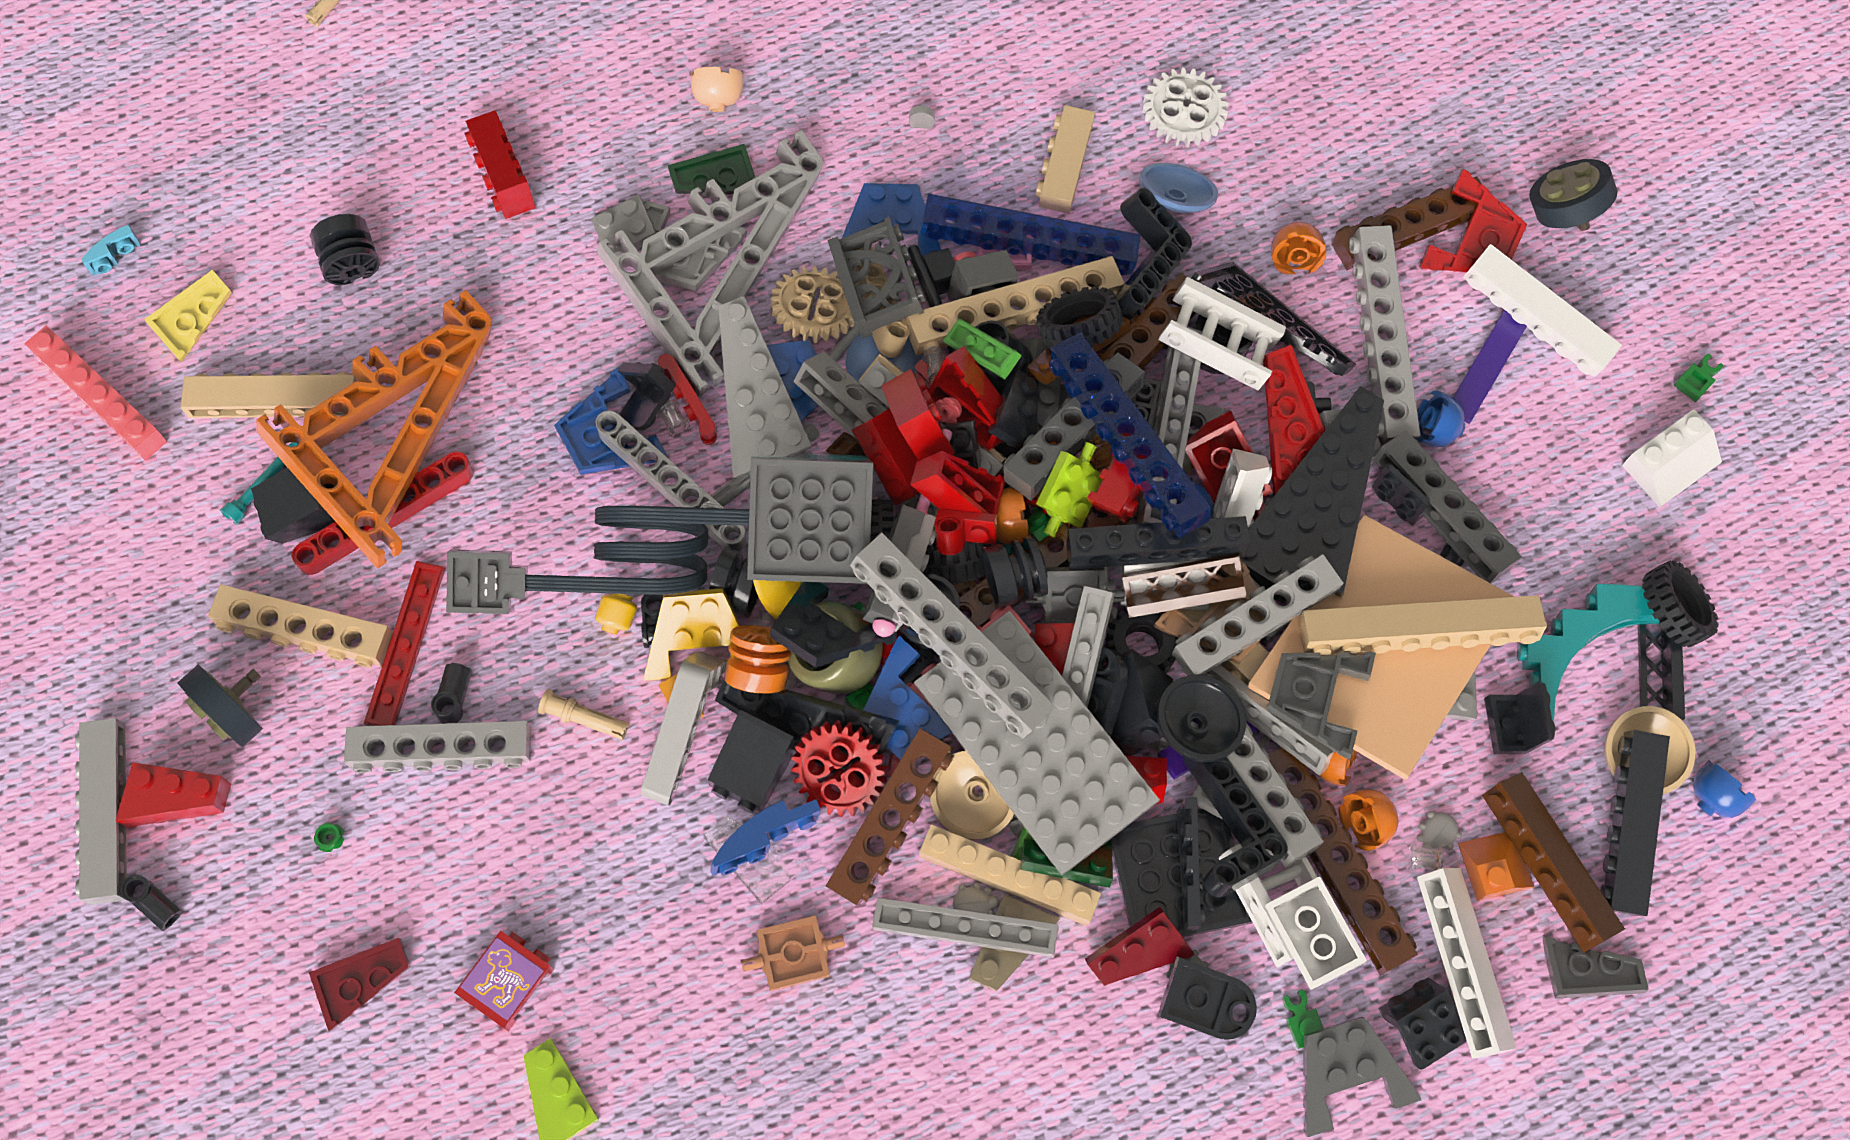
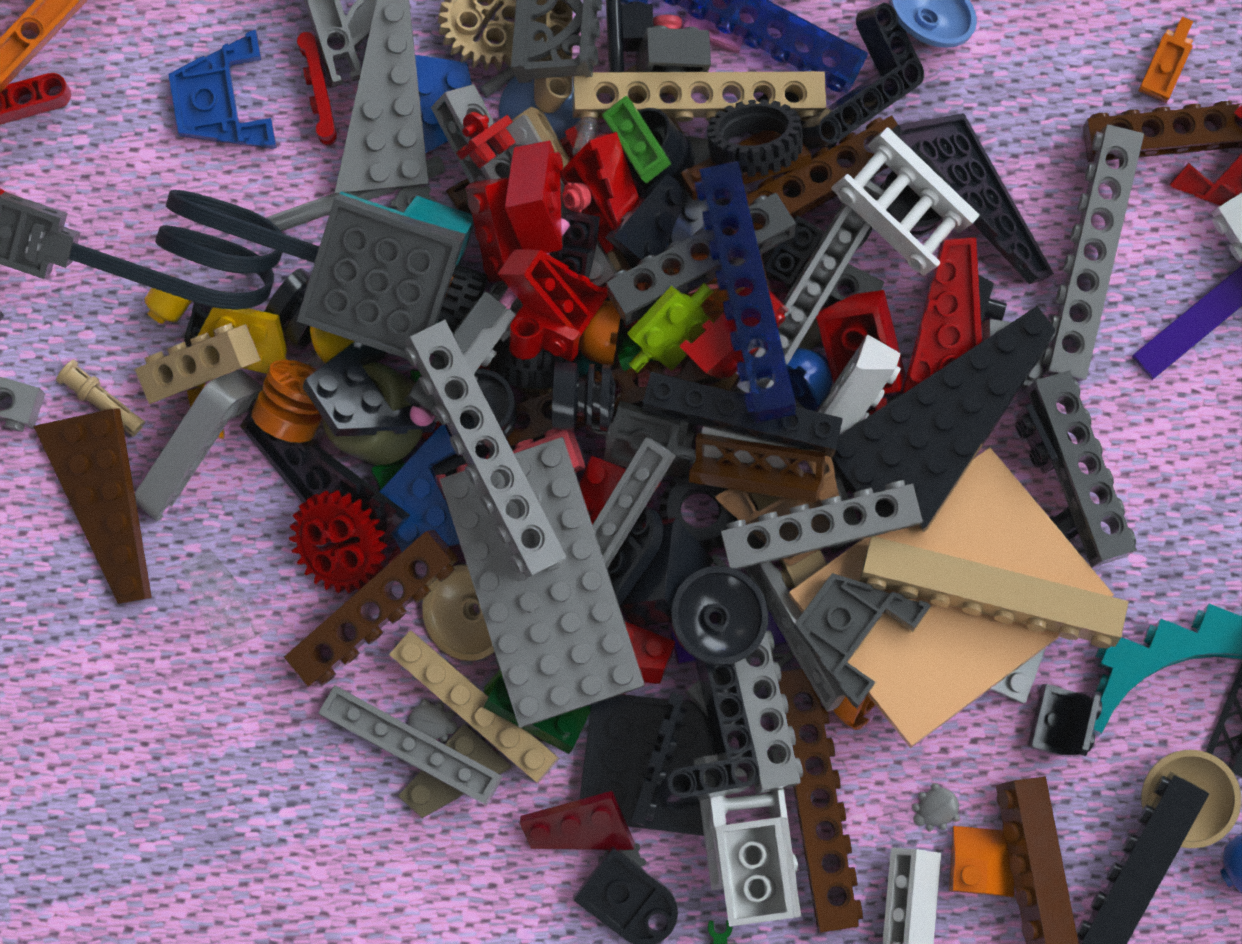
camera: 20 degrees right, 10 degrees up
light grey beam [595,410,747,551] -> none
black bracket [618,362,676,430] -> none
clear bush [657,399,690,437] -> none
black slope [707,710,796,813] -> none
blue slope [710,800,821,876] -> none
nougat plate [741,915,845,992] -> none
orange cylinder [1271,222,1326,274] -> none
orange cylinder [1338,788,1399,851] -> none
clear bush [1408,843,1444,871] -> none
blue cylinder [1417,390,1465,448] -> none
none -> reddish brown wing [33,408,152,604]
none -> tan brick [135,323,261,404]
none -> red hips [456,112,516,169]
none -> orange hinge [1138,16,1193,103]

